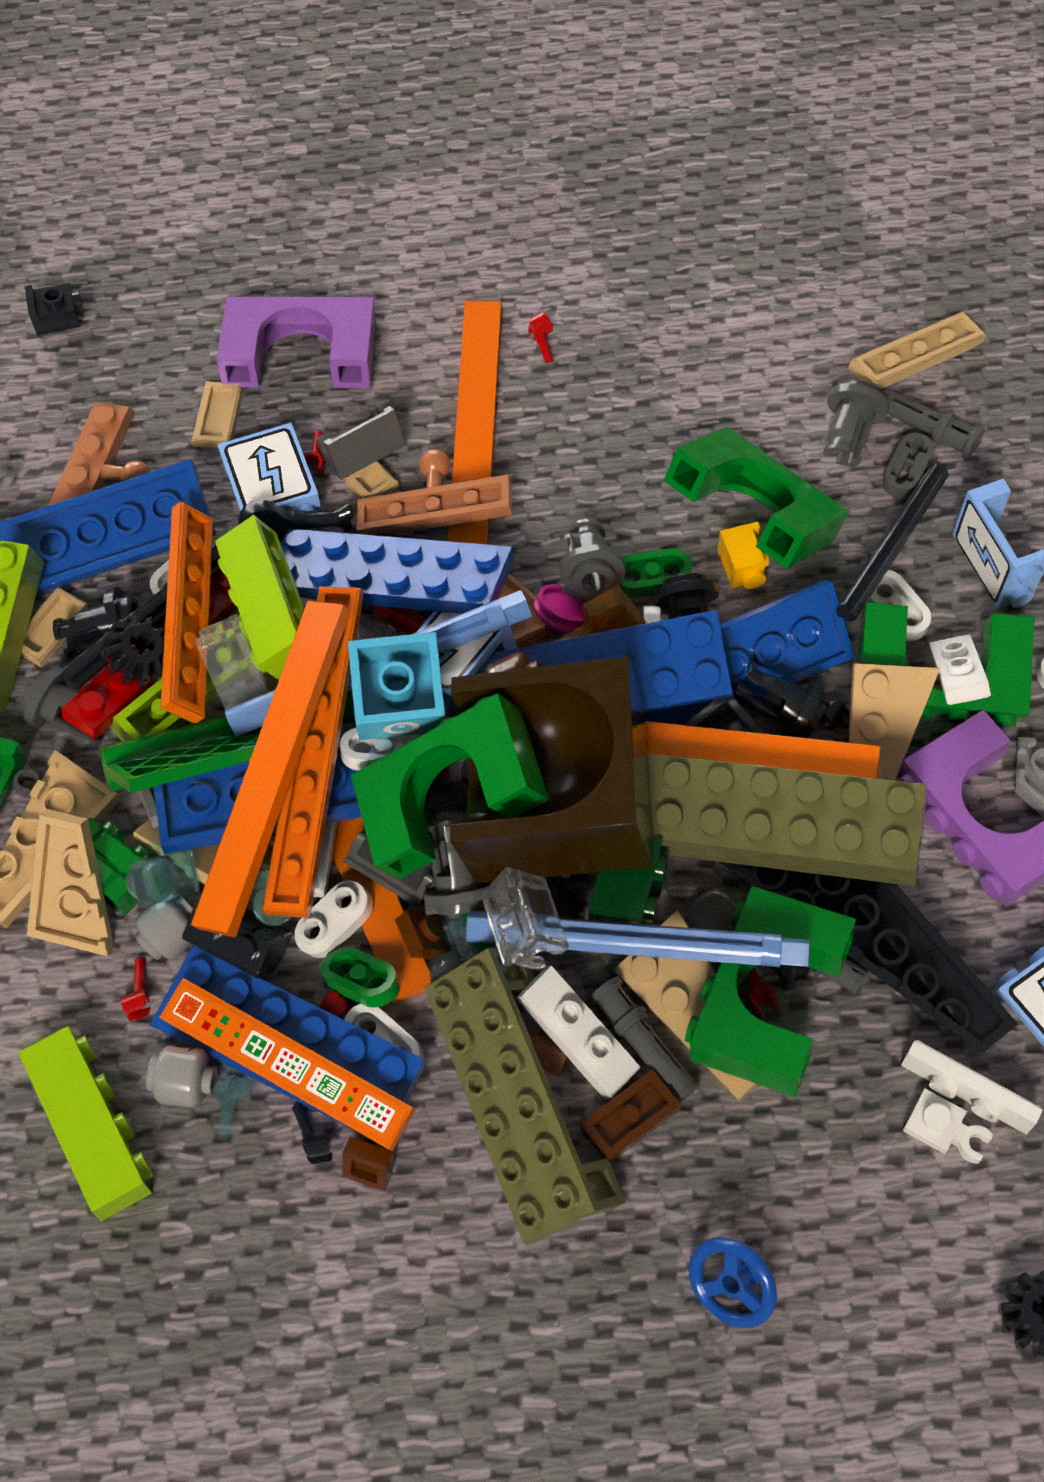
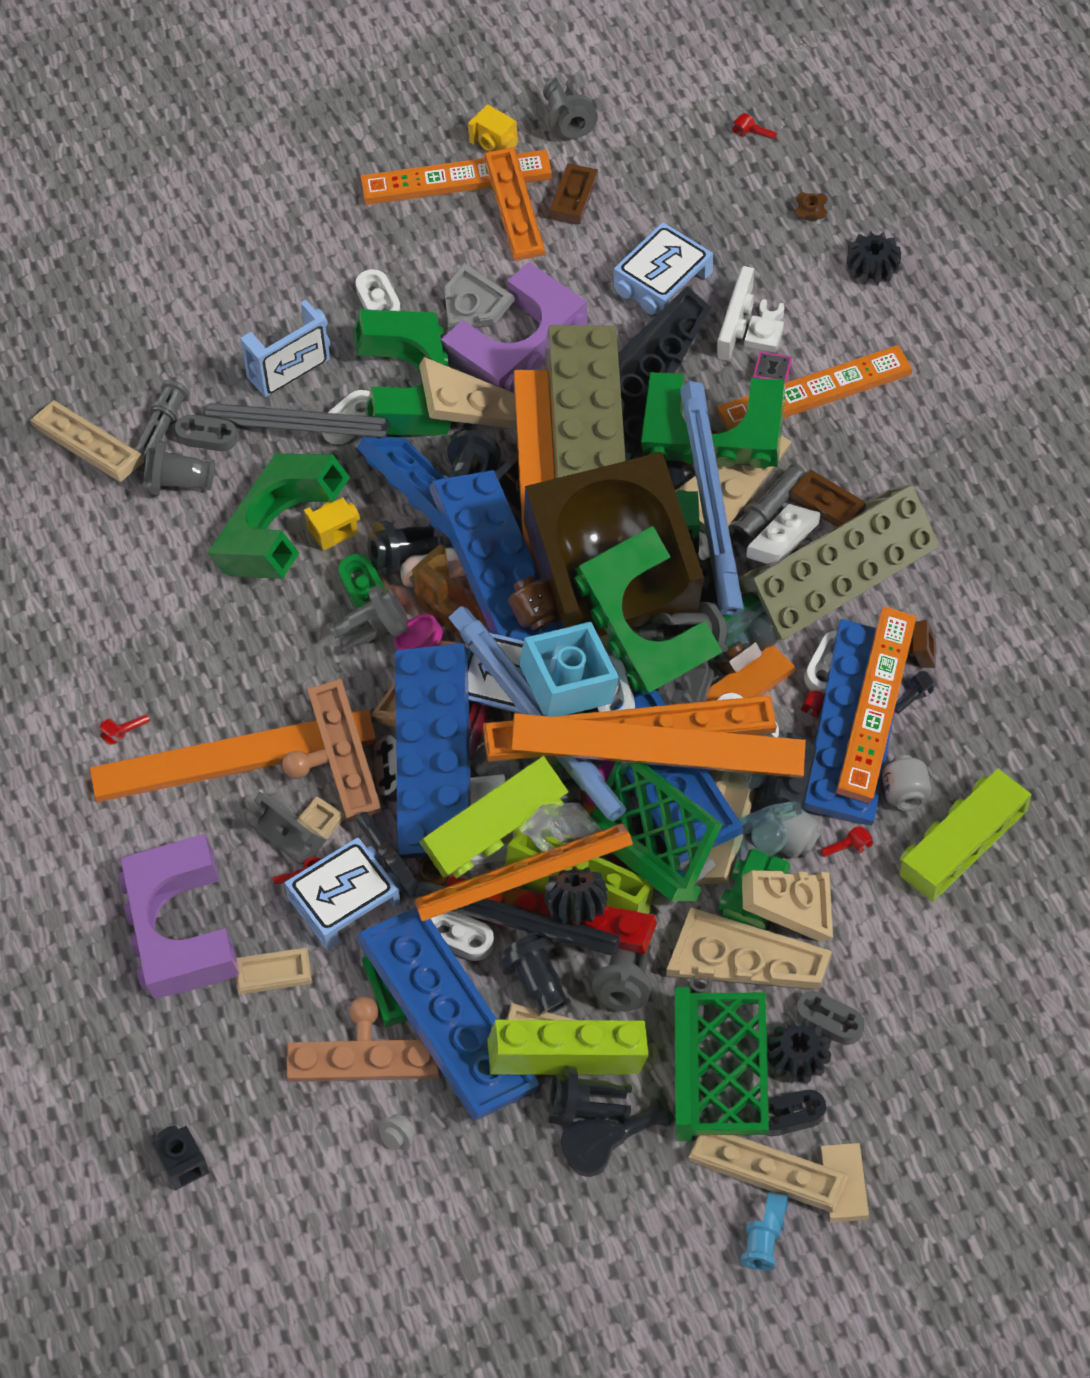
camera: 105 degrees left, 5 degrees down
clear light blue hand [213,1075,251,1142] -> none
green plate [321,947,401,1008] -> none
clear hinge [481,867,569,969] -> none
blue piece [689,1237,777,1328] -> none
white plate [929,634,991,705] -> none
none -> orange tile [717,345,912,431]
none -> tile [753,351,792,383]

